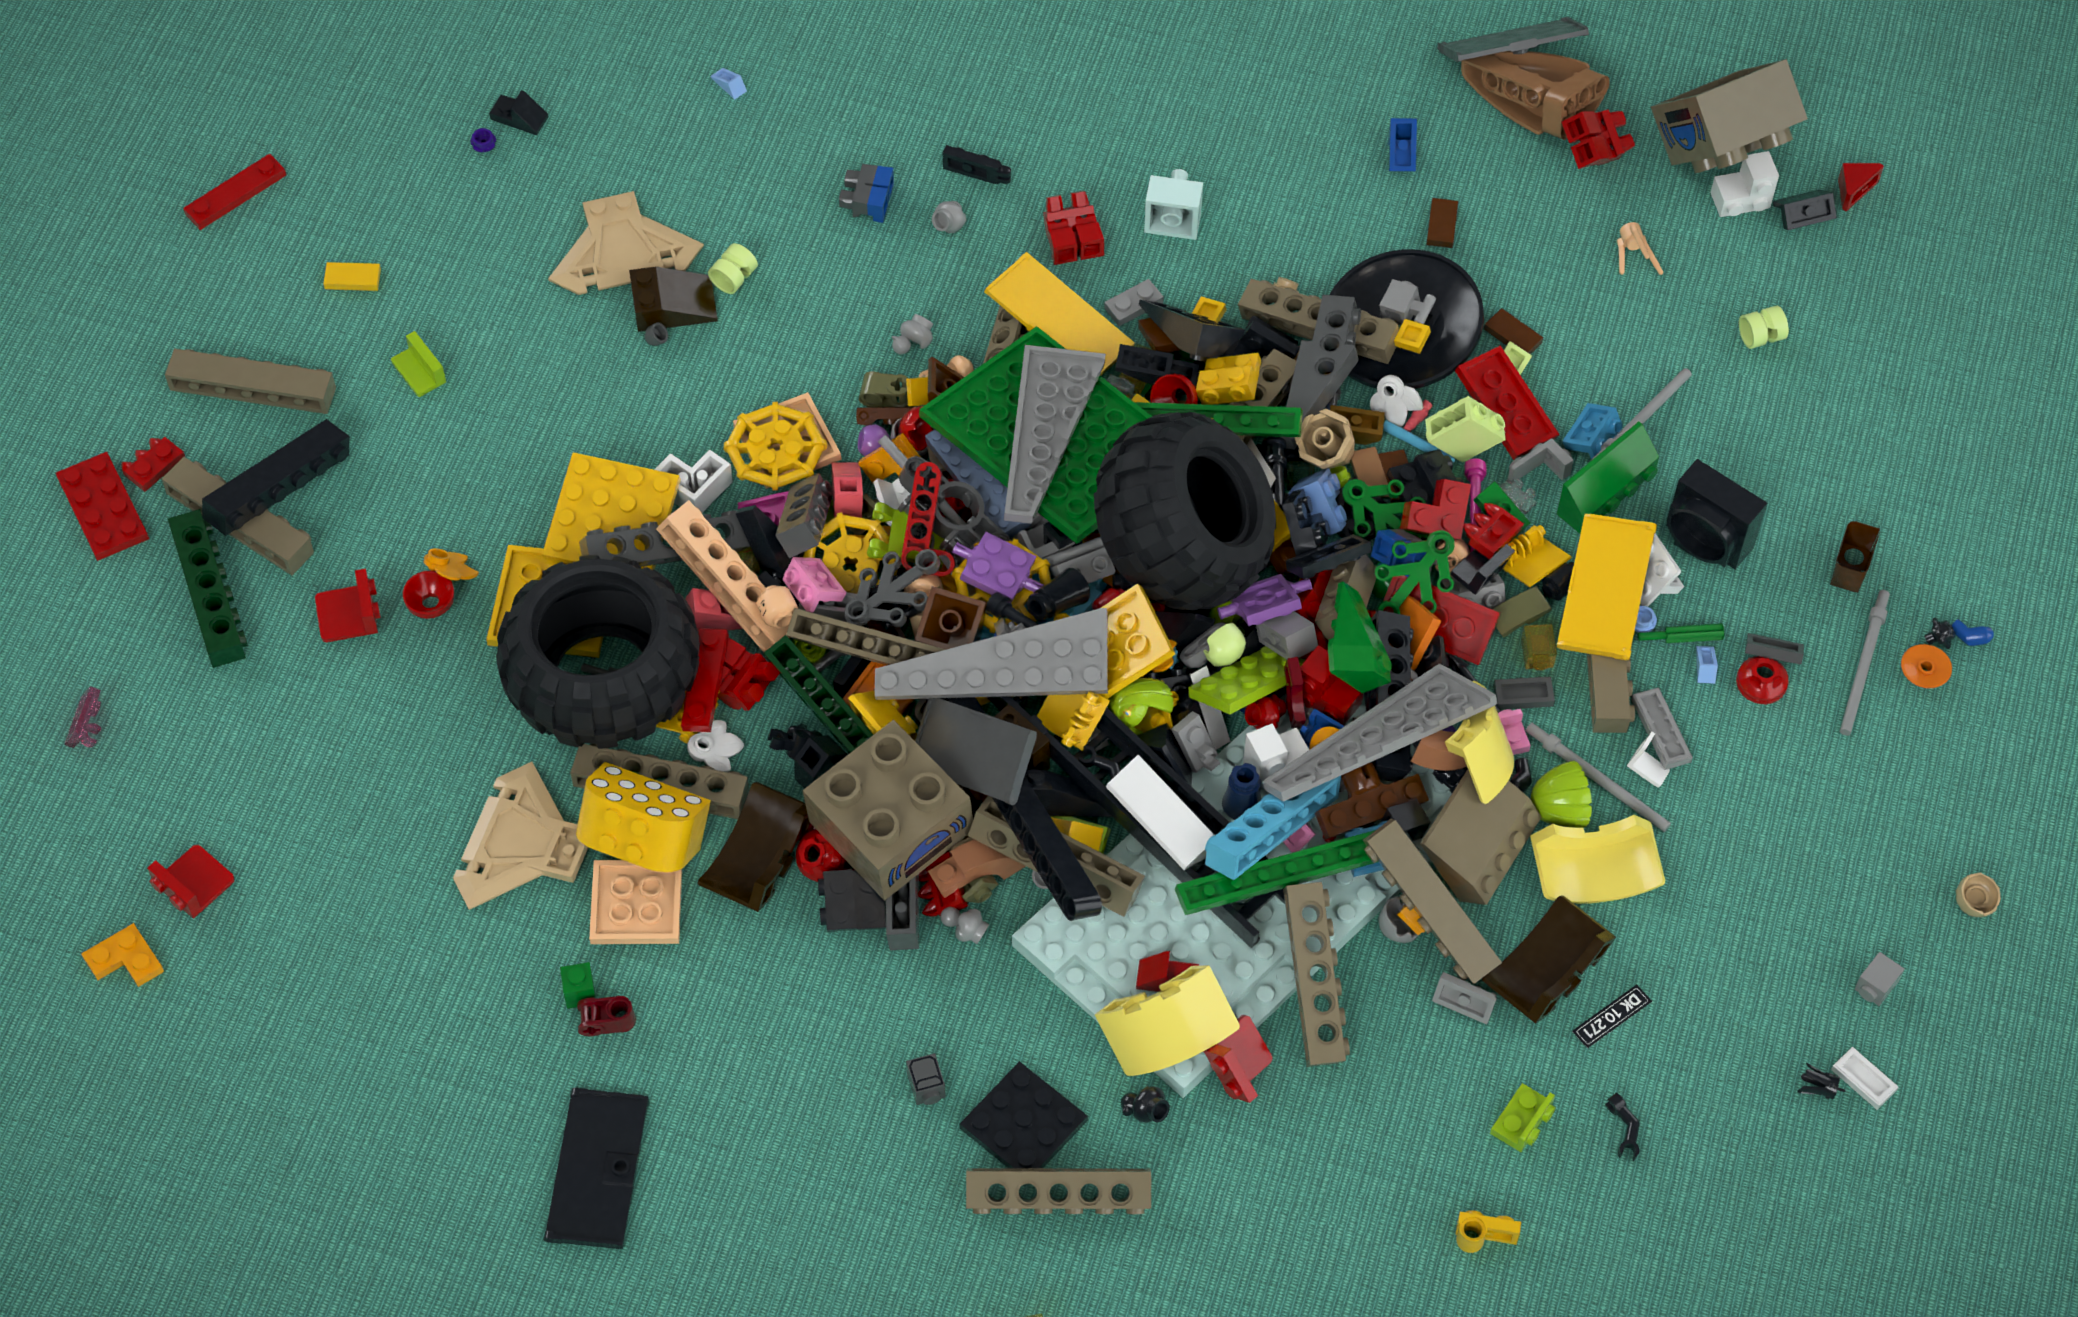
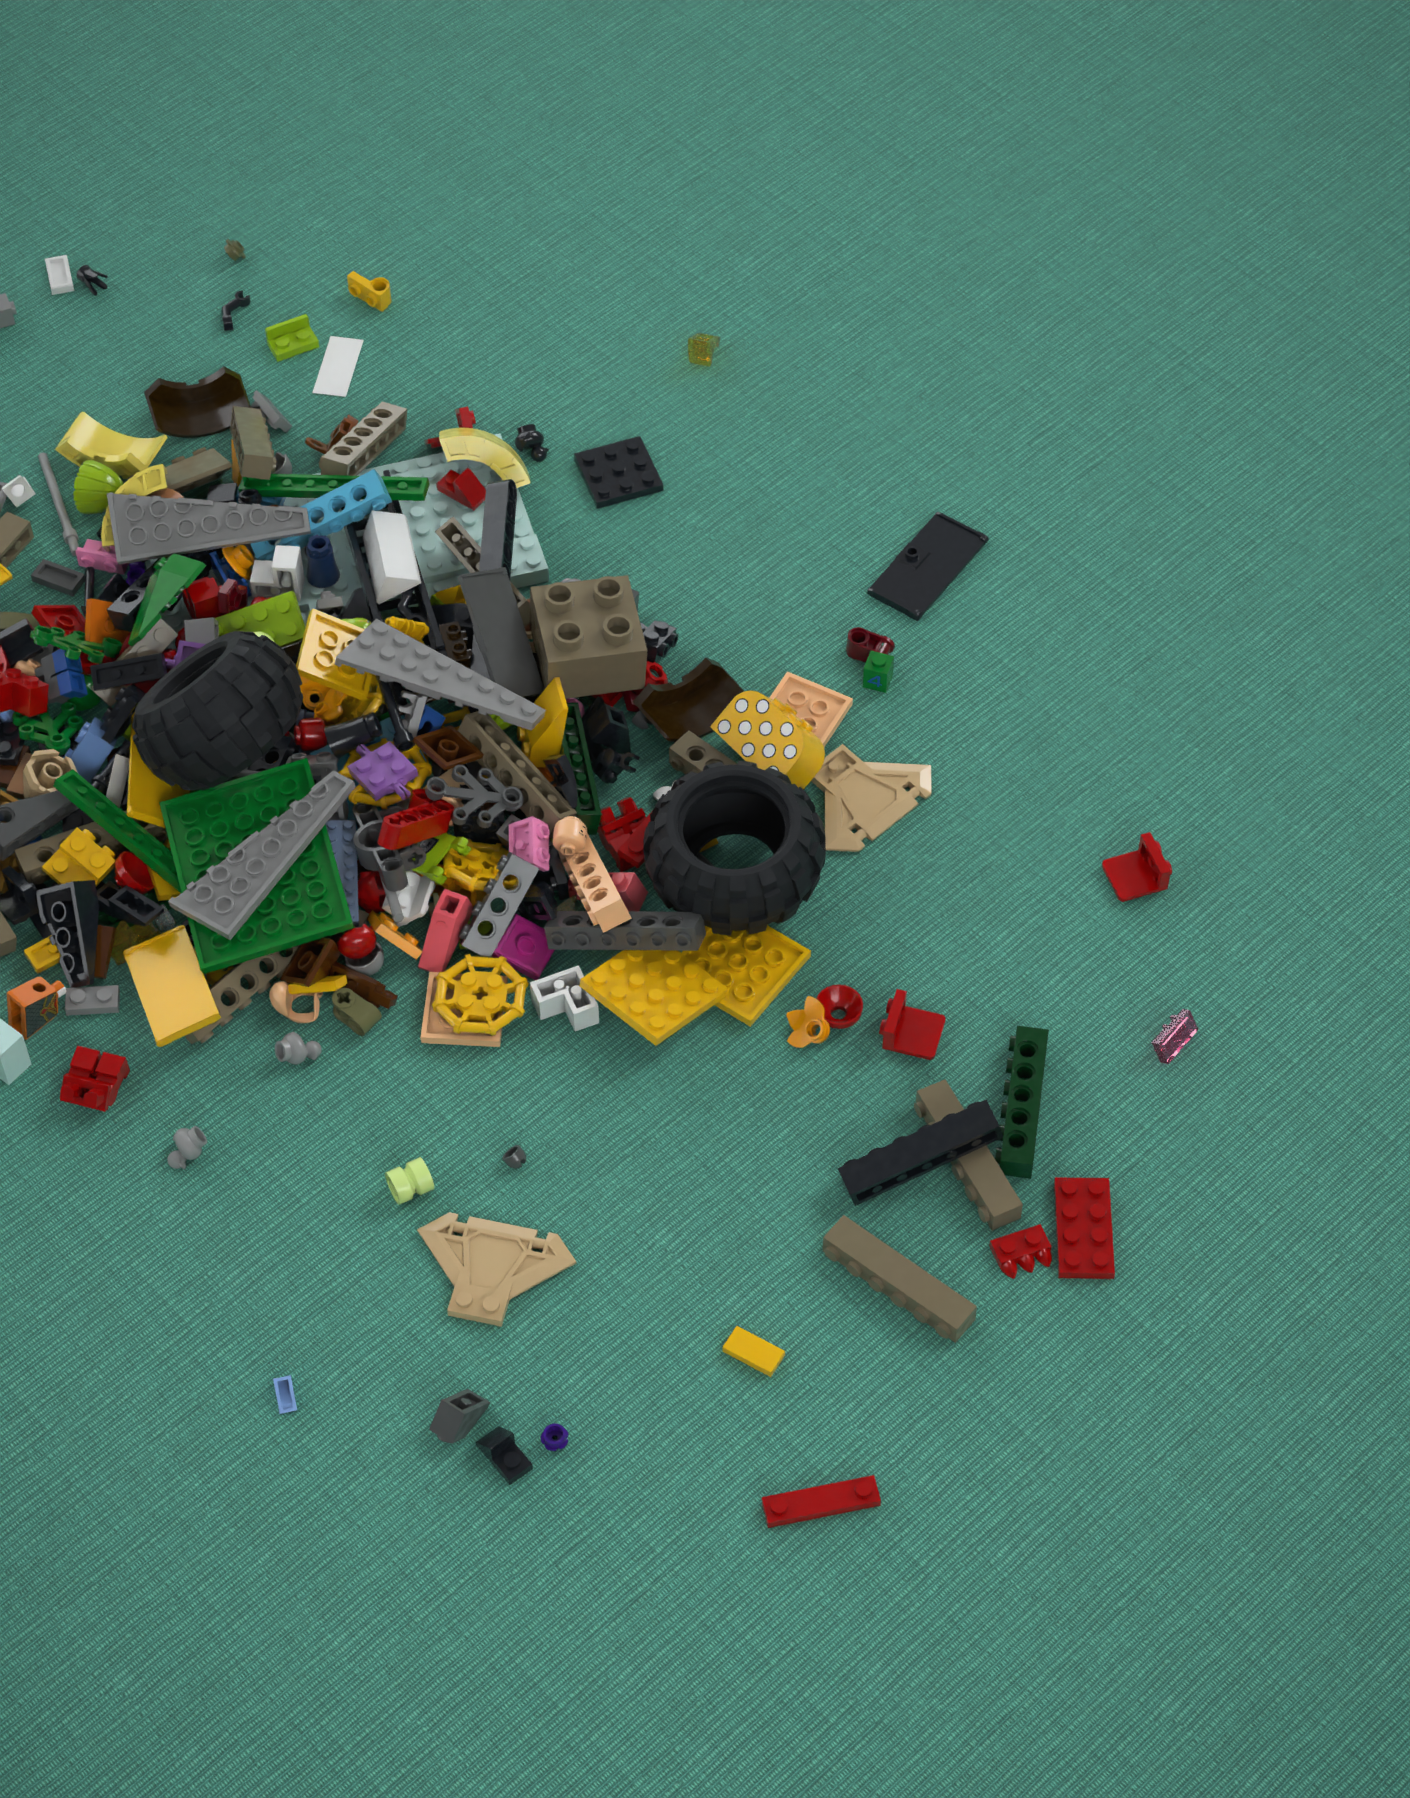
camera: 150 degrees left, 5 degrees down
light orange plate [81,923,164,987] -> none
lime panel [391,331,446,397] -> none
dark brown slope [629,266,718,332] -> none
hips [839,164,894,223] -> none
medium lavender piece [858,424,890,456] -> none
dark grey brick [906,1053,946,1105] -> none
black hinge [942,145,1011,184] -> none
dark tan brick [966,1168,1151,1214] -> none
clear yellow brick [1521,624,1557,670] -> none
black sticker [1572,984,1653,1049] -> none
none -> orange torso [7,977,66,1040]
none -> olive plate [224,239,246,261]
none -> black plate [238,489,262,505]
none -> dark orange piece [305,414,359,454]
none -> white sticker [312,336,364,397]
none -> dark grey slope [429,1388,490,1444]
none -> black slope [543,754,578,809]

